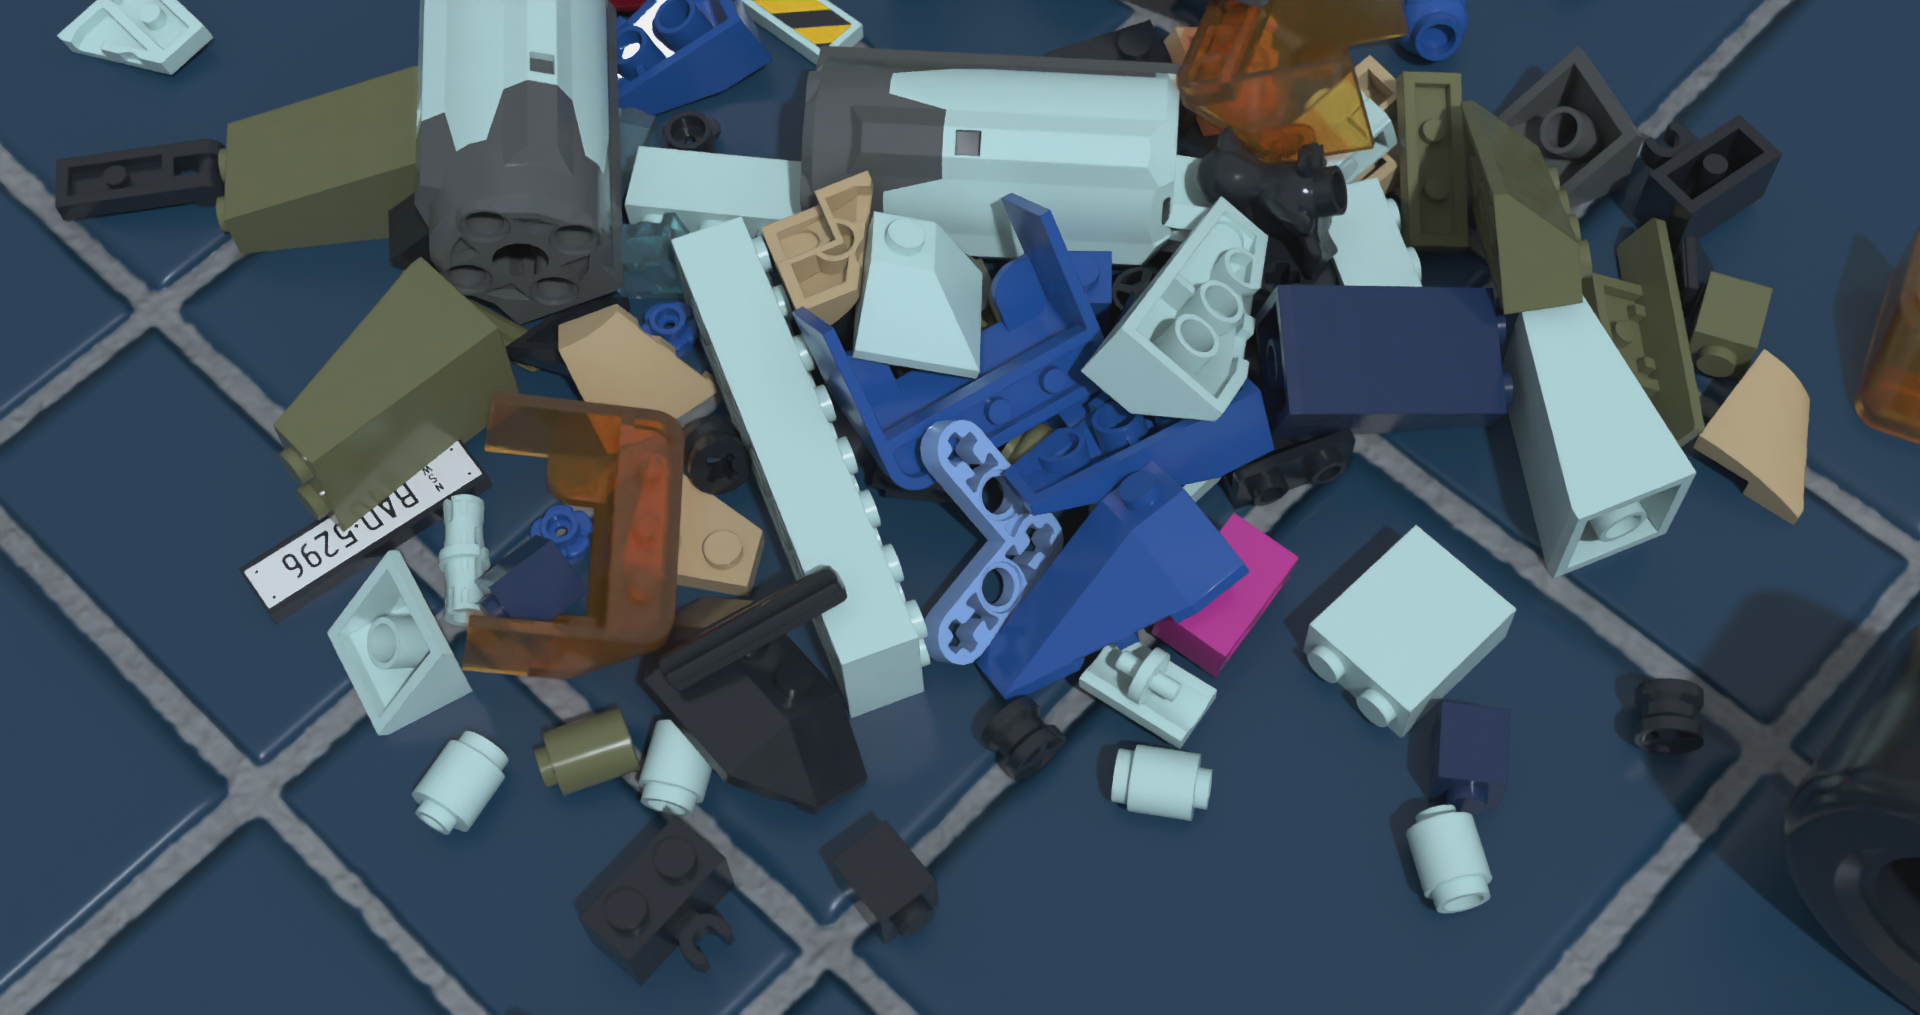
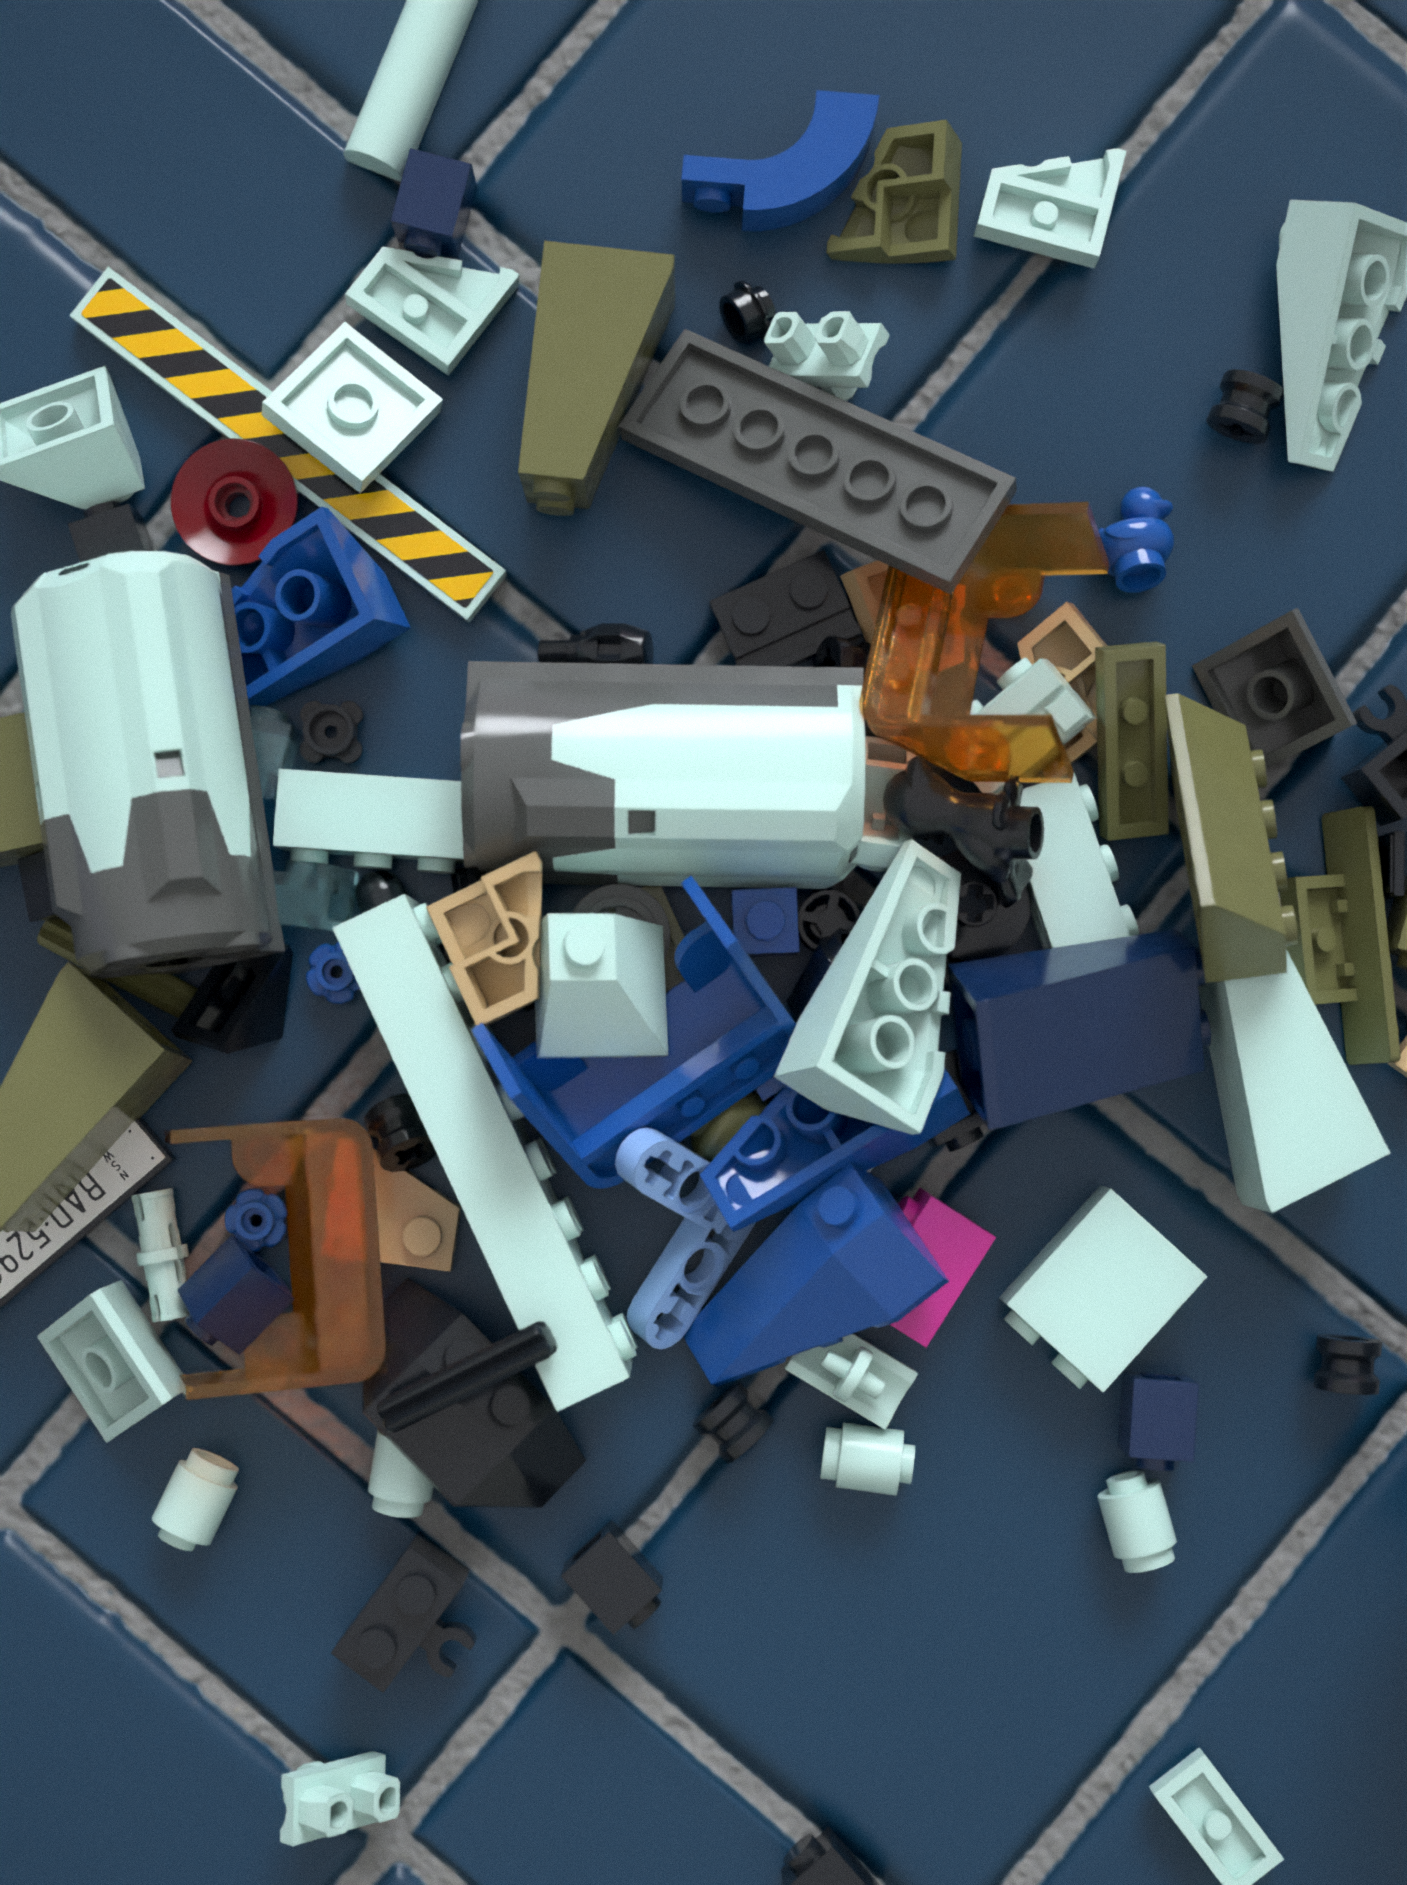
camera: 10 degrees left, 25 degrees up
olive brick [534,707,641,796] -> none
tan slope [558,304,718,449] -> none

